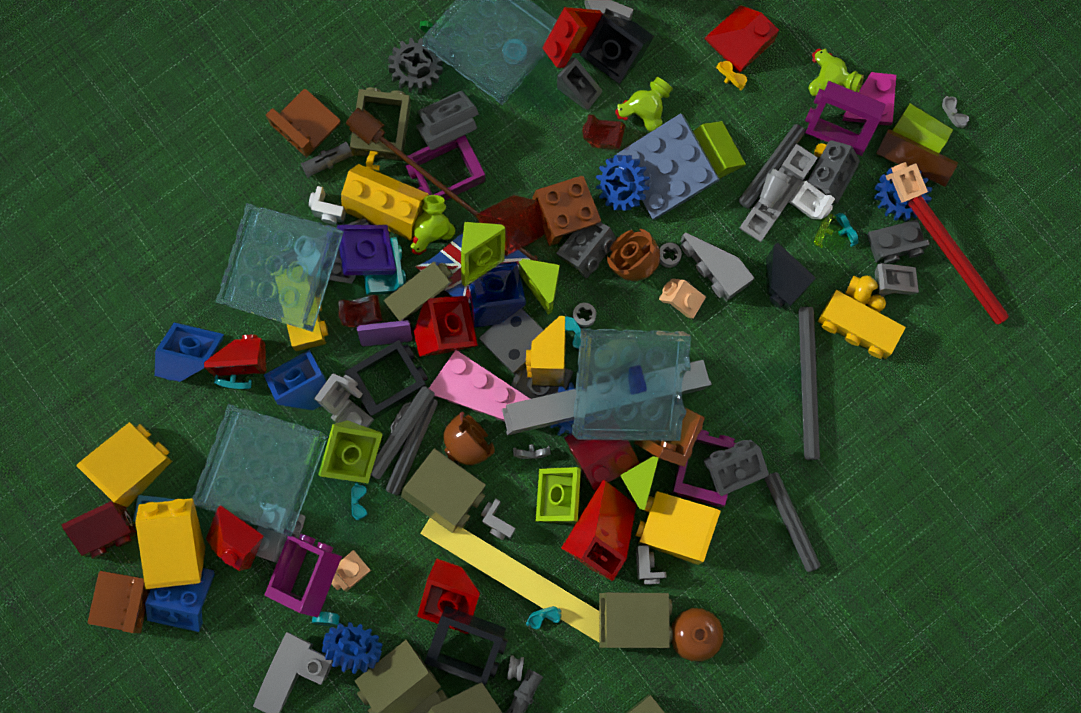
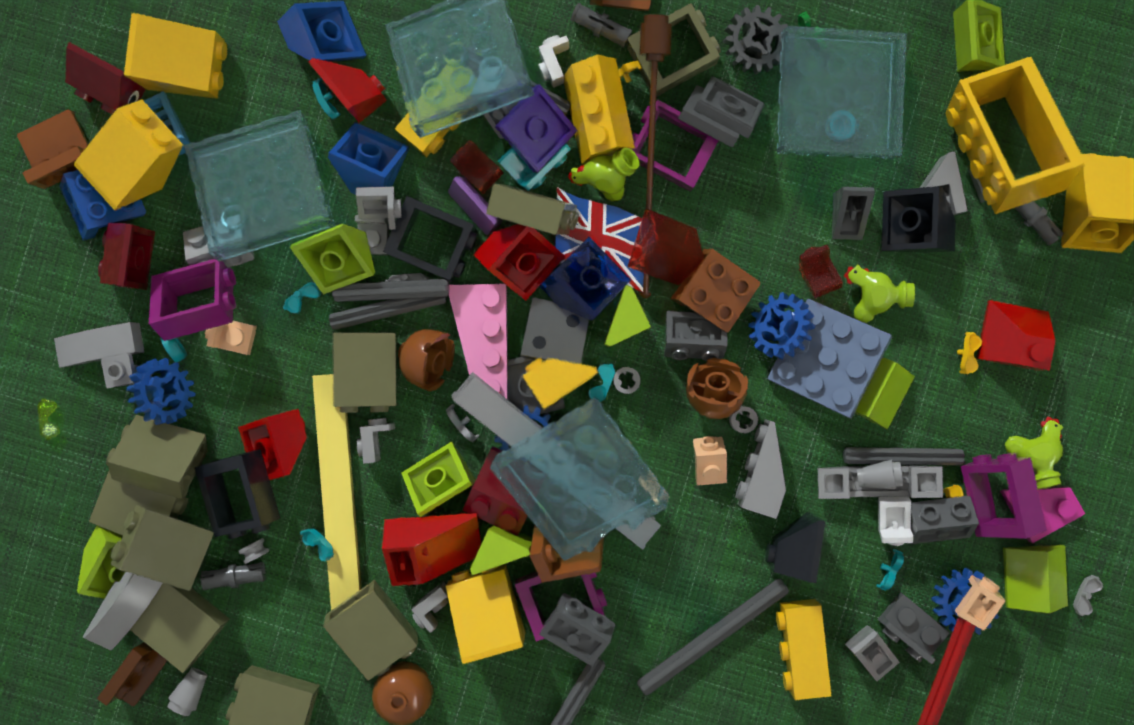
camera: 55 degrees right, 10 degrees up
red slope [206,505,264,571] -> none
lime slope [461,222,505,287] -> none
red bracket [542,7,603,68] -> none
clear blue tile [628,365,647,395] -> none
clear neon green piece [814,213,836,248] -> none
yellow animal [845,275,886,312] -> none
reddish brown tile [877,129,958,187] -> none
none -> dark red slope [98,223,155,290]

